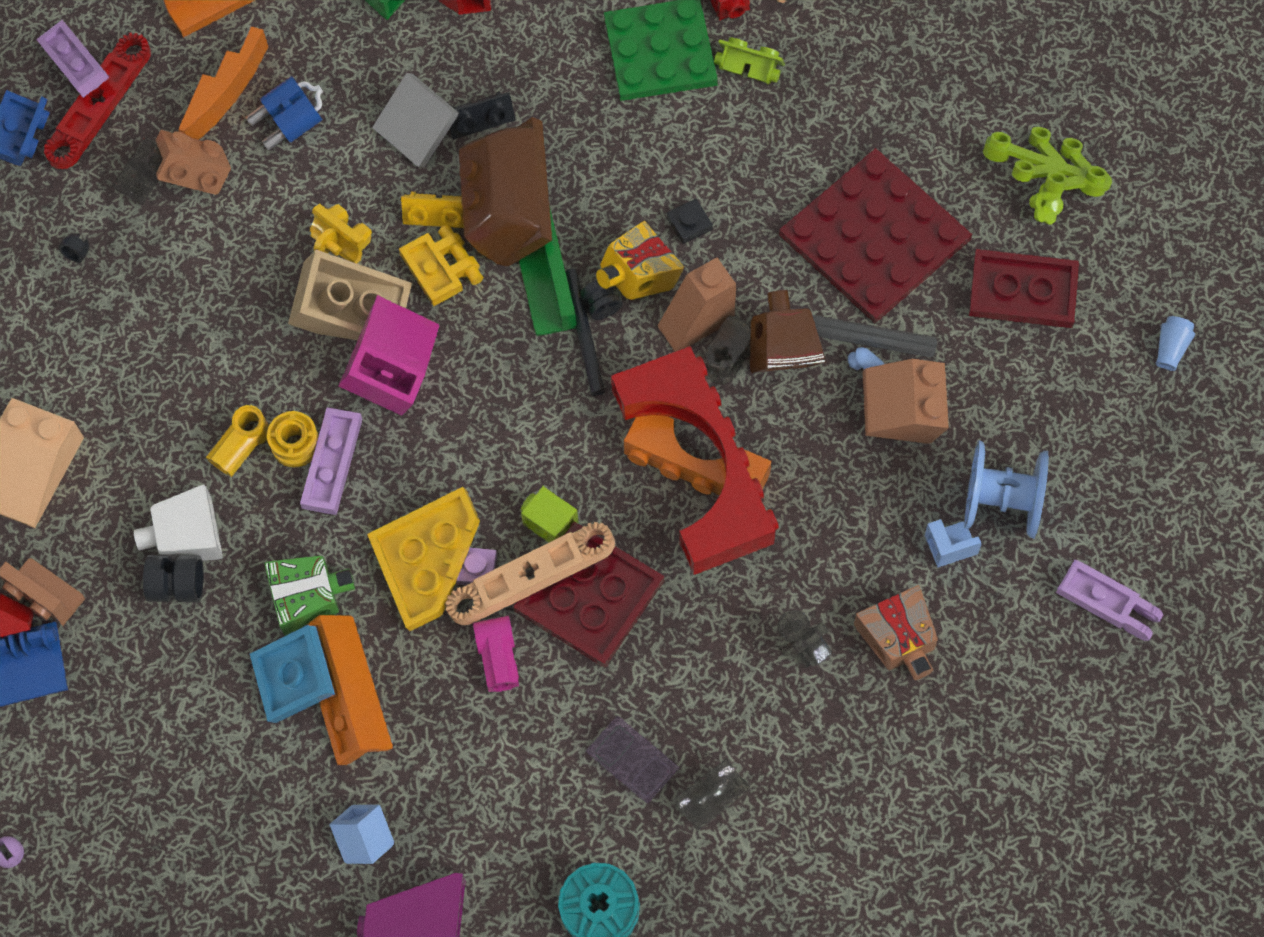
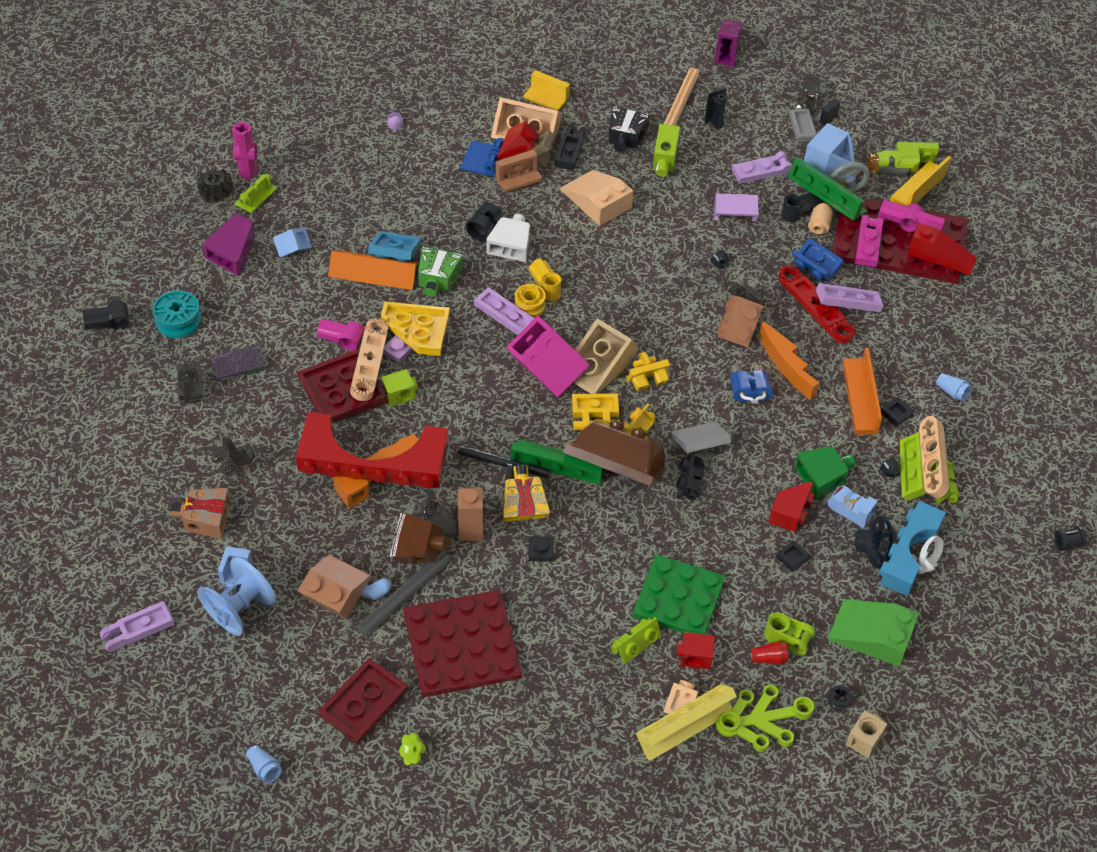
camera: 115 degrees right, 15 degrees down
lime plant [983,127,1112,197] -> none

